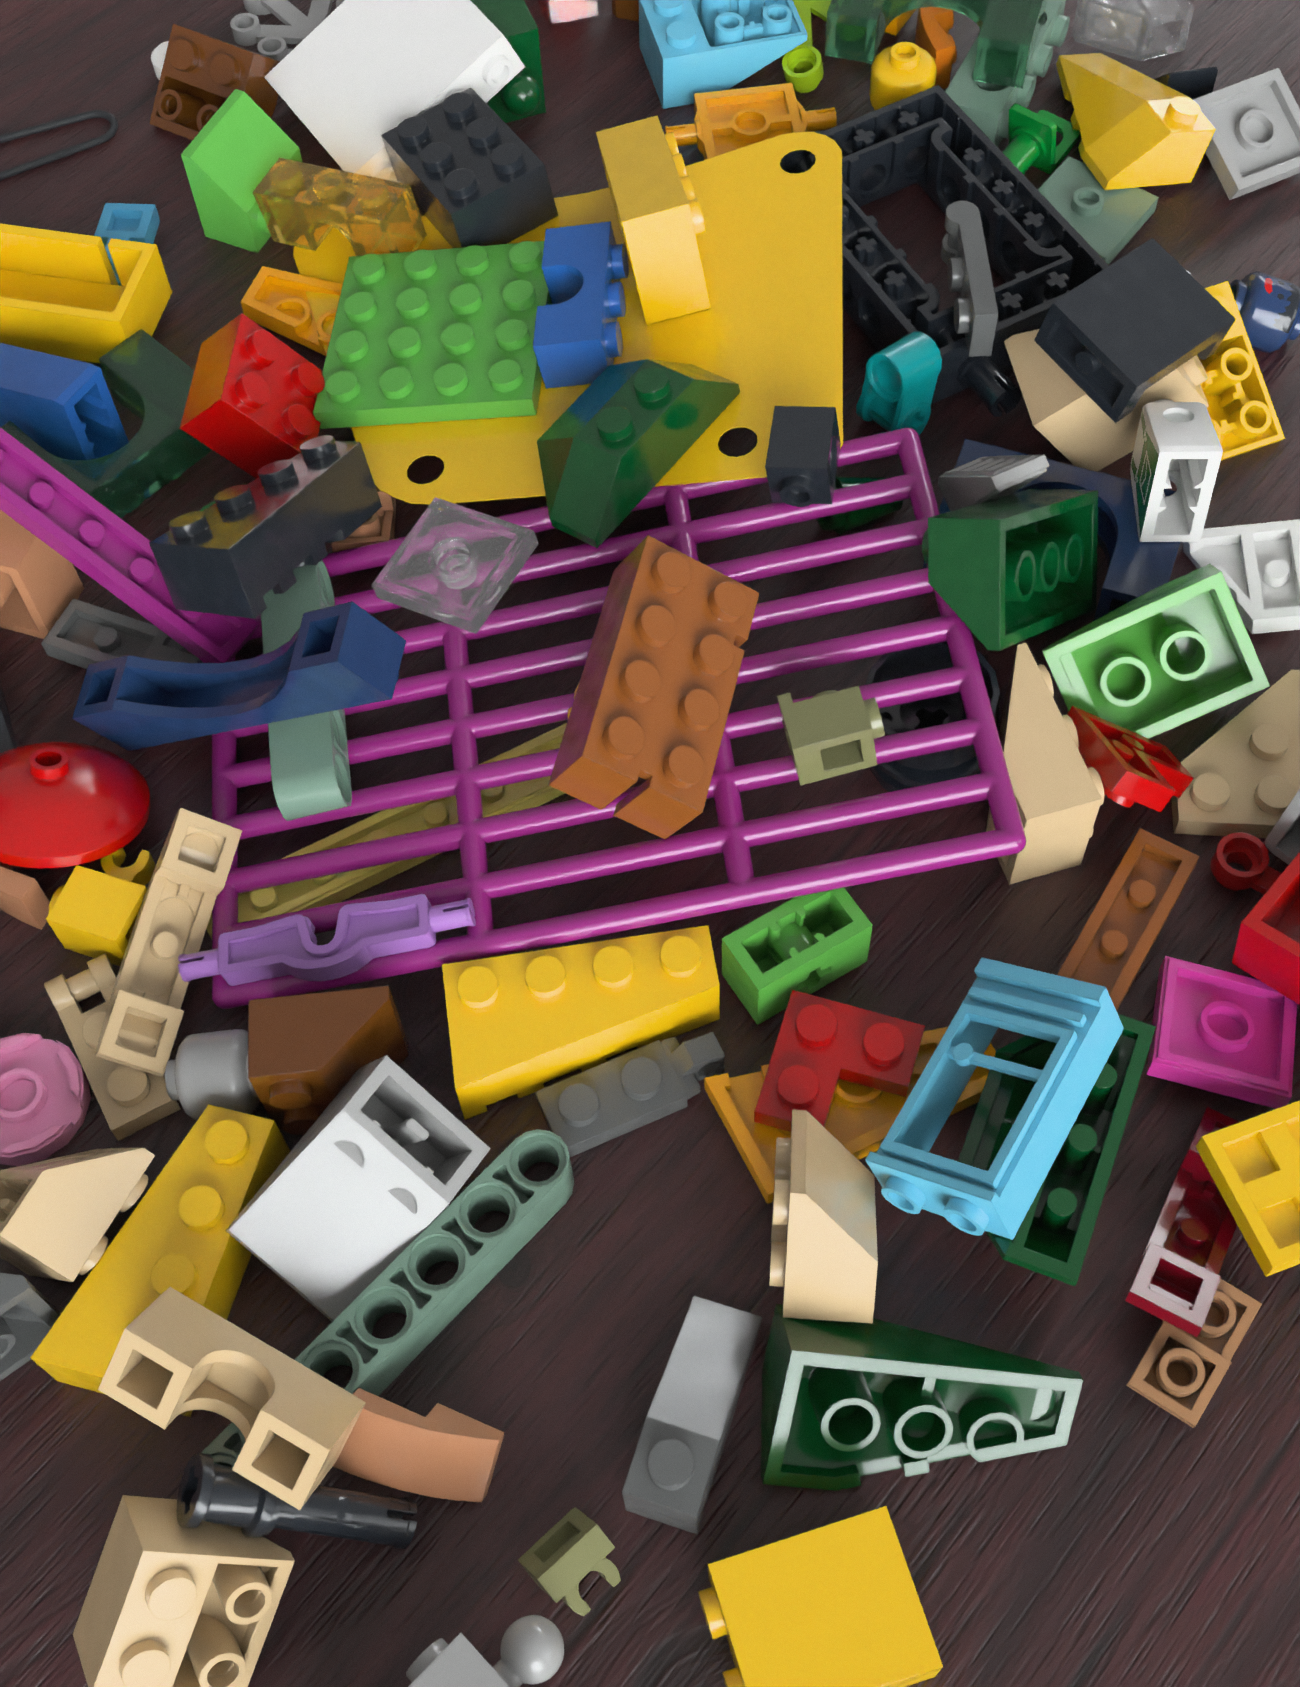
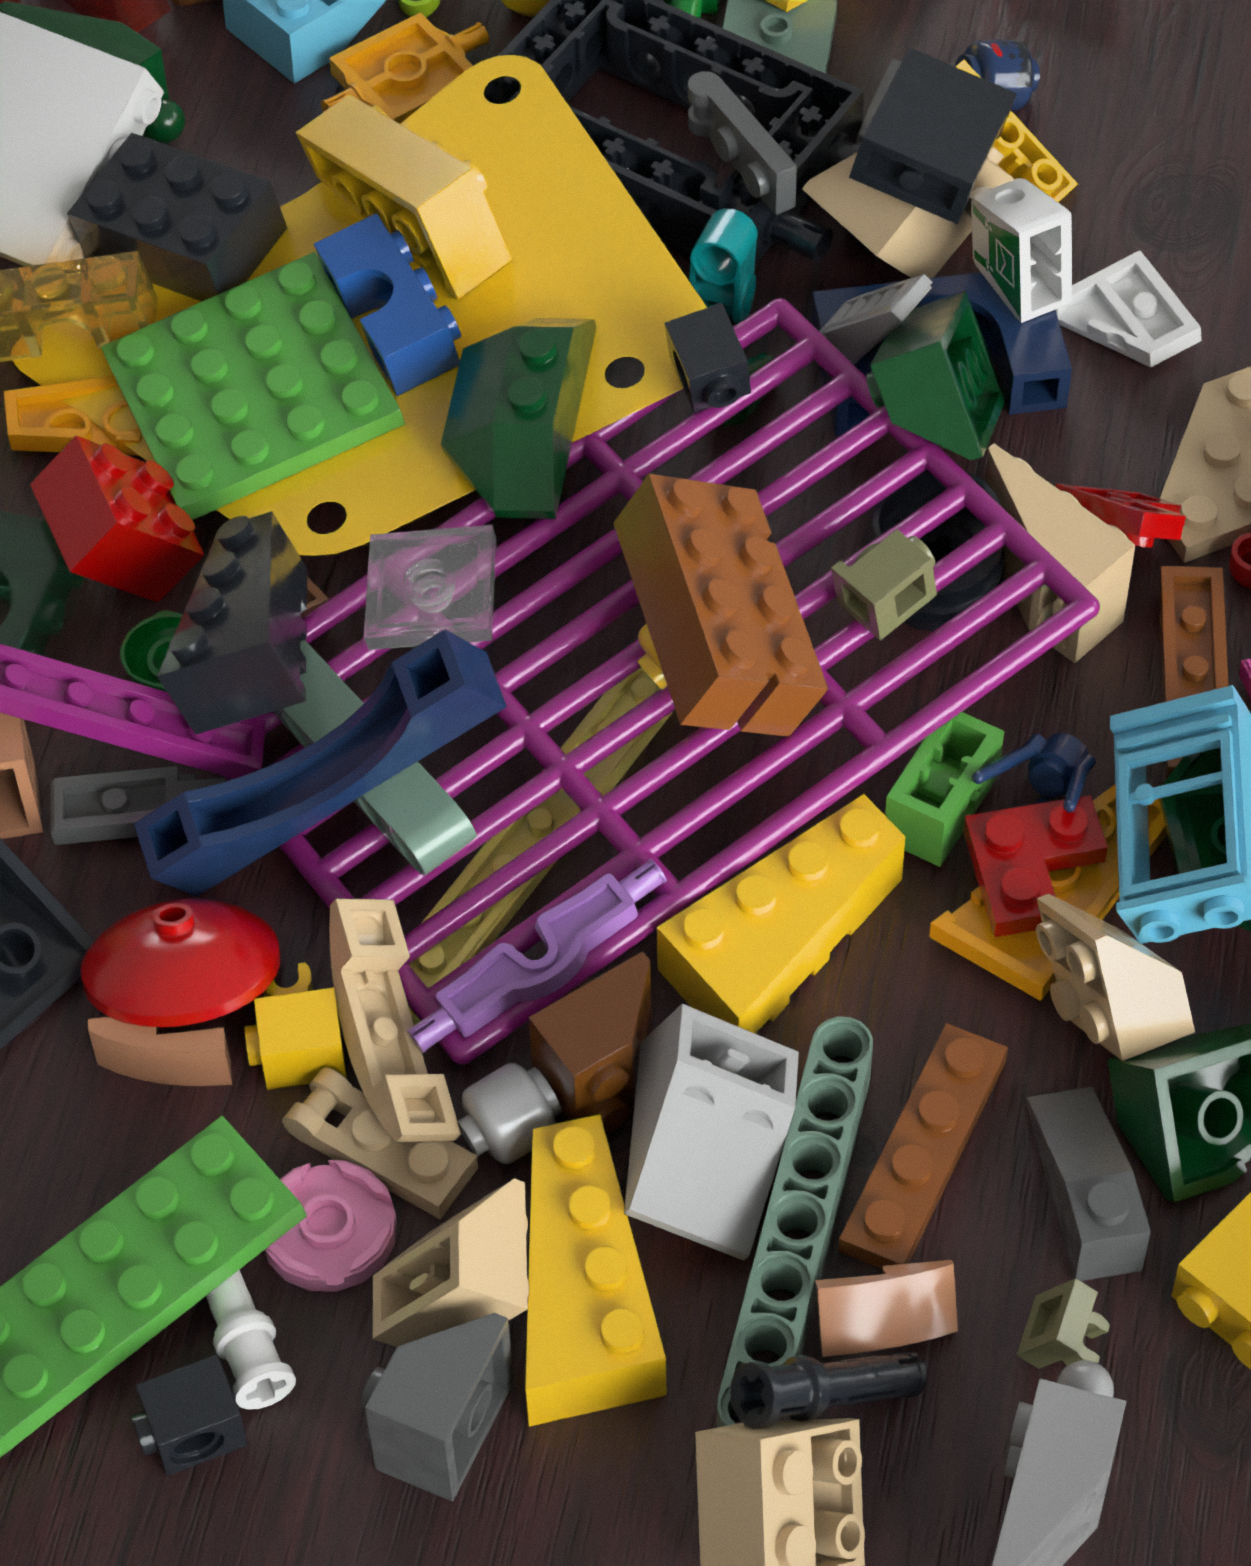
camera: 30 degrees left, 5 degrees down
tan arch [98,1287,366,1510] -> none
dark grey hinge [535,1032,725,1157] -> none
bright green slope [1042,564,1270,739] -> none
none -> dark orange plate [838,1023,1008,1269]
none -> dark blue plant [972,733,1096,813]

